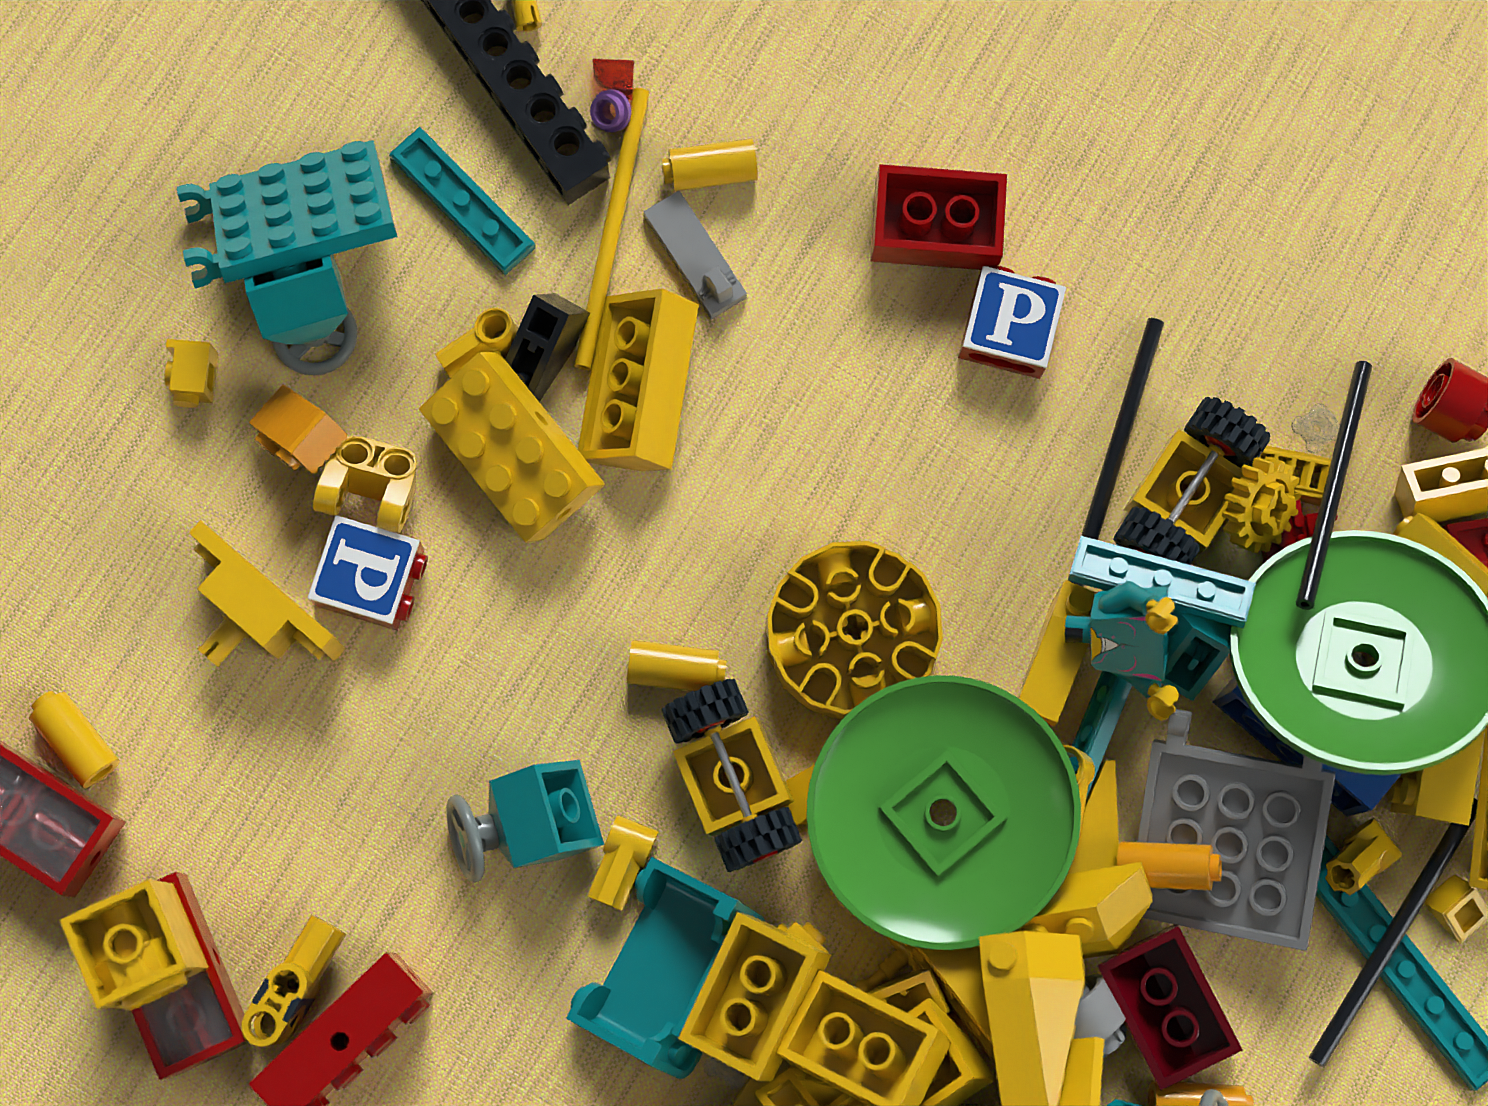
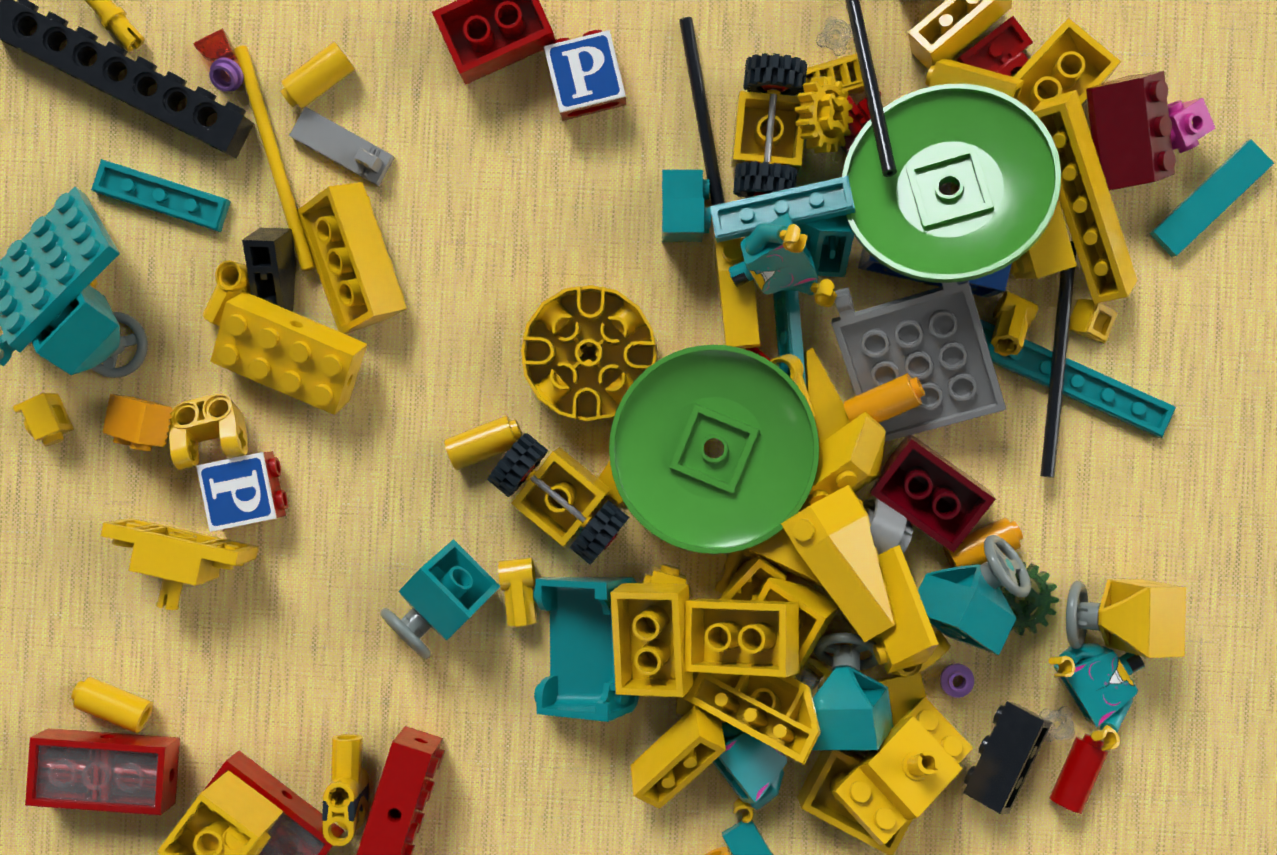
camera: 15 degrees left, 10 degrees up
none -> teal brick [662,170,711,242]

